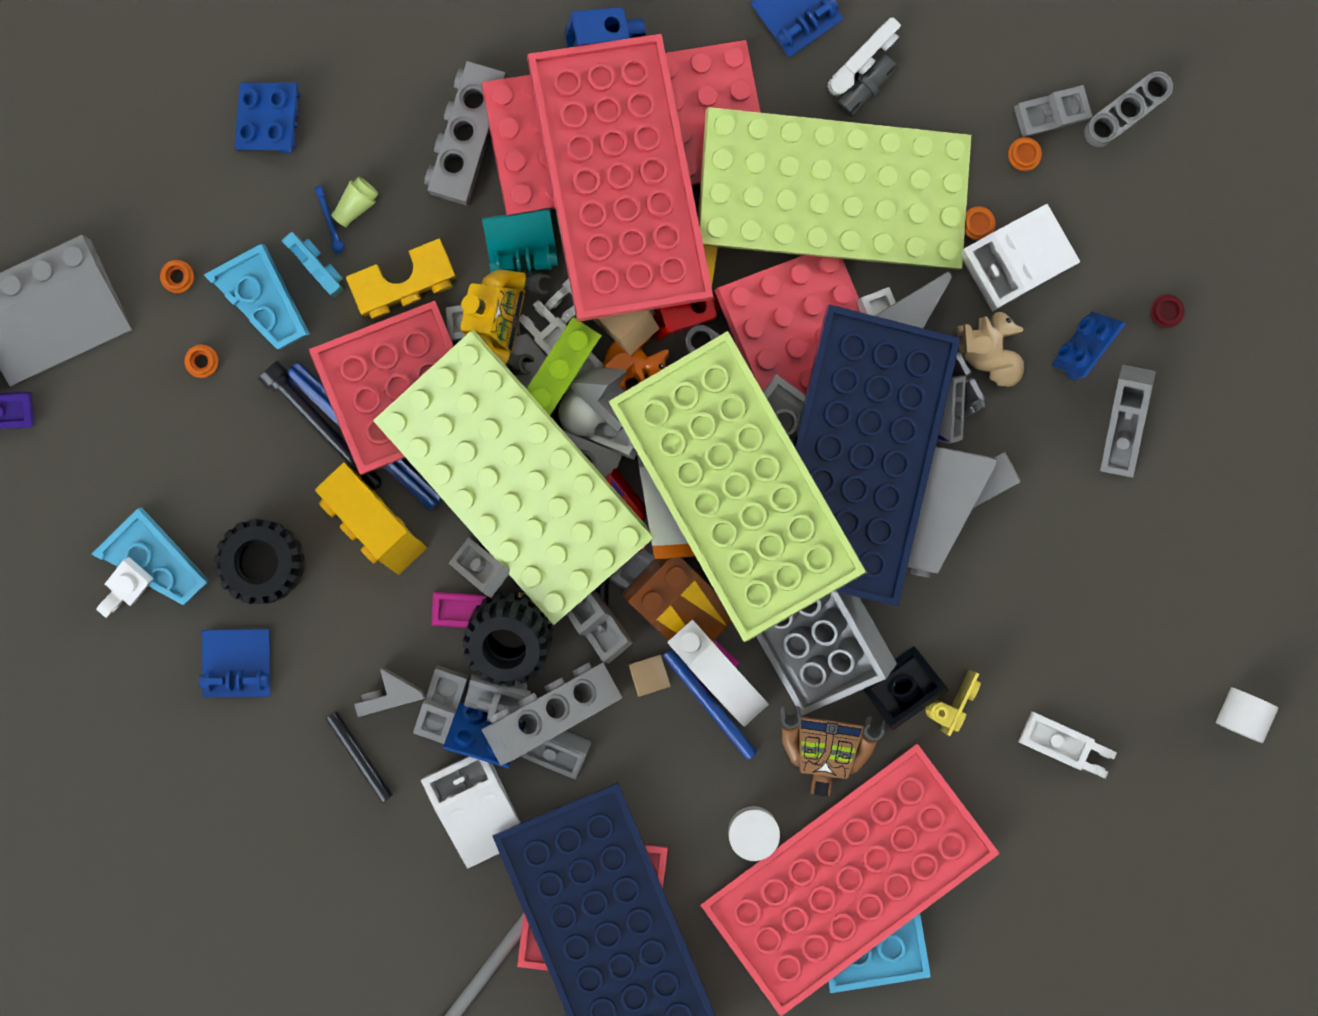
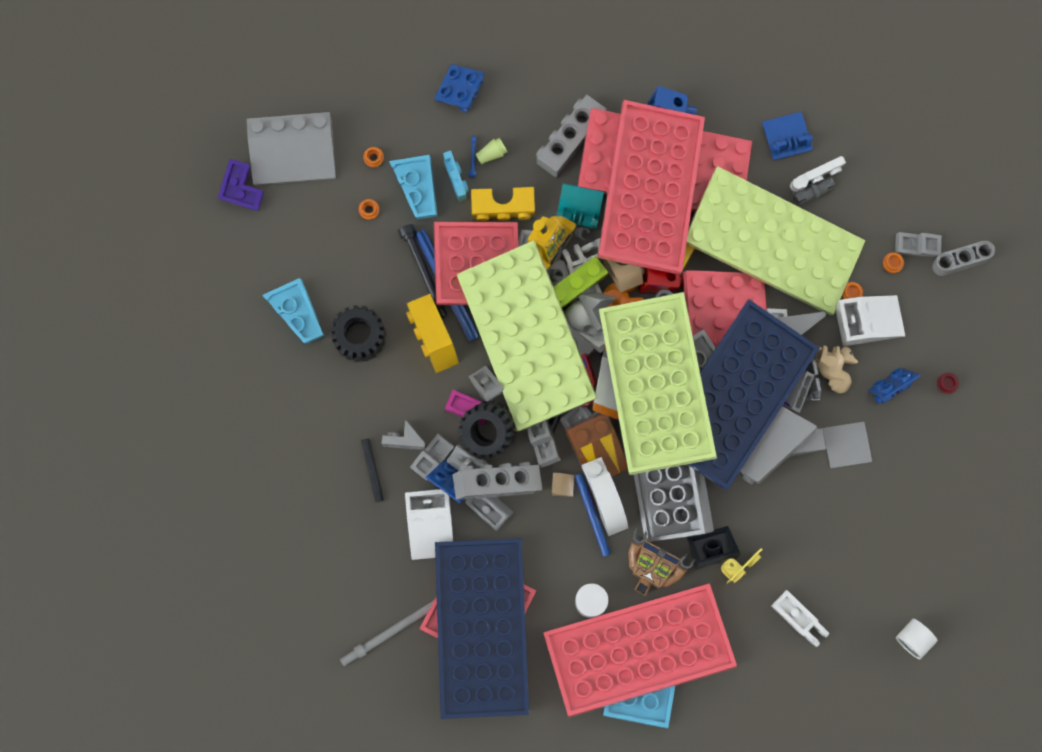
camera: 20 degrees right, 10 degrees down
white plate [96,557,154,618] -> none
blue hinge [199,629,270,698] -> none
light grey slope [1100,365,1156,478] -> none
none -> light grey piece [823,422,872,469]

